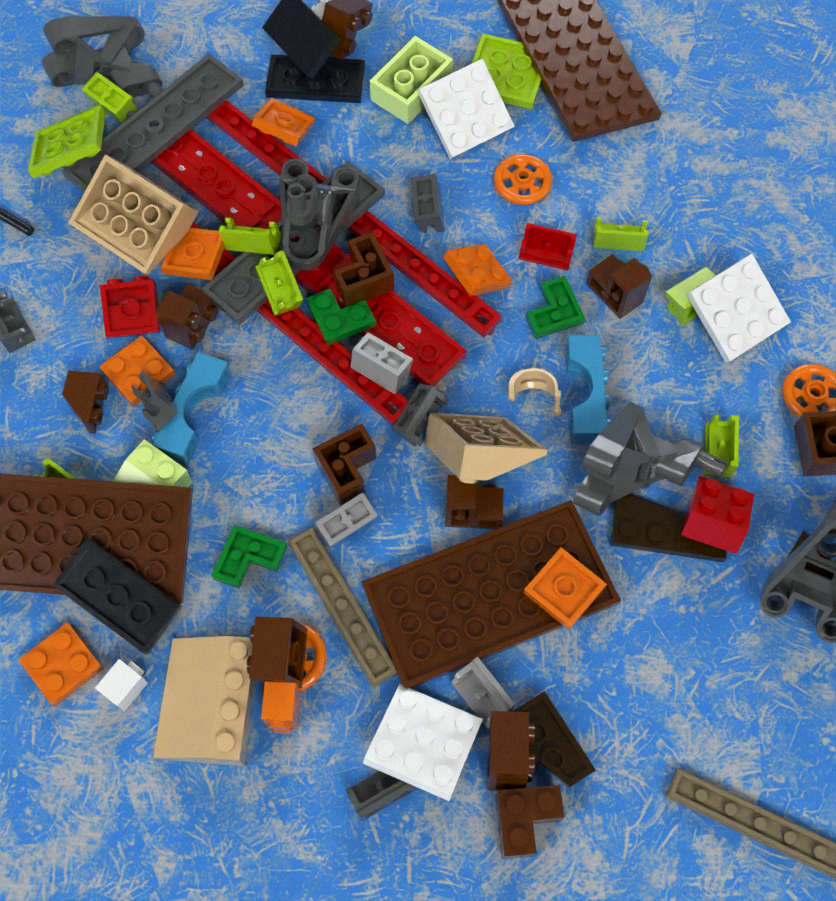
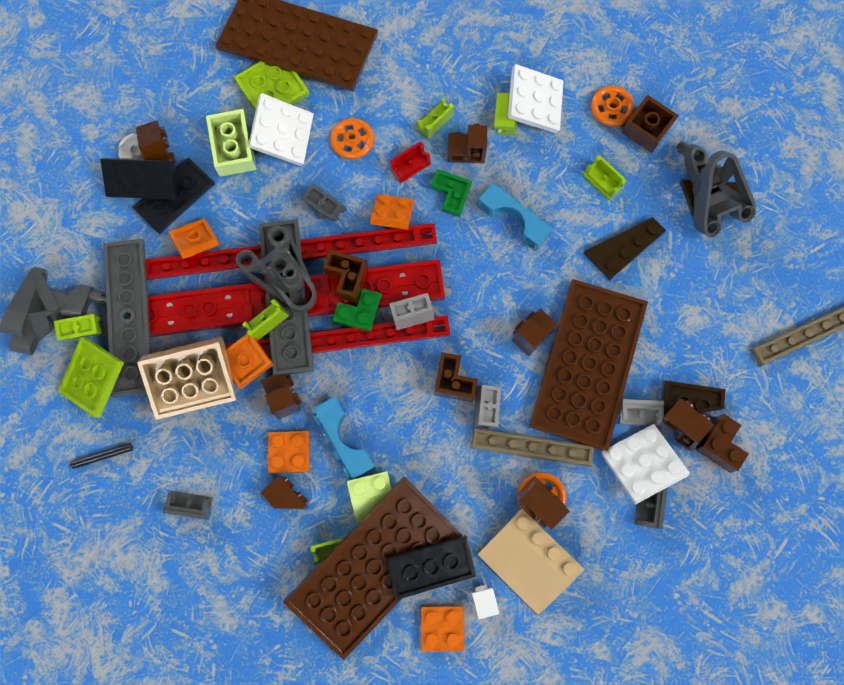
camera: 50 degrees left, 10 degrees up
red plate [100,276,160,339] -> none
dark grey hinge [131,370,178,431] -> none
green plate [211,525,288,589] -> none
lime hinge [255,250,303,316] -> none
orange brick [261,681,302,734] -> none
dark grey hinge [391,384,449,446] -> none
tan slope [424,412,547,484] -> none
tan helmet [508,368,562,416] -> none
orange plate [523,548,607,630] -> none
dark grey connector [573,402,728,516] -> none
red brick [681,476,754,554] -> none

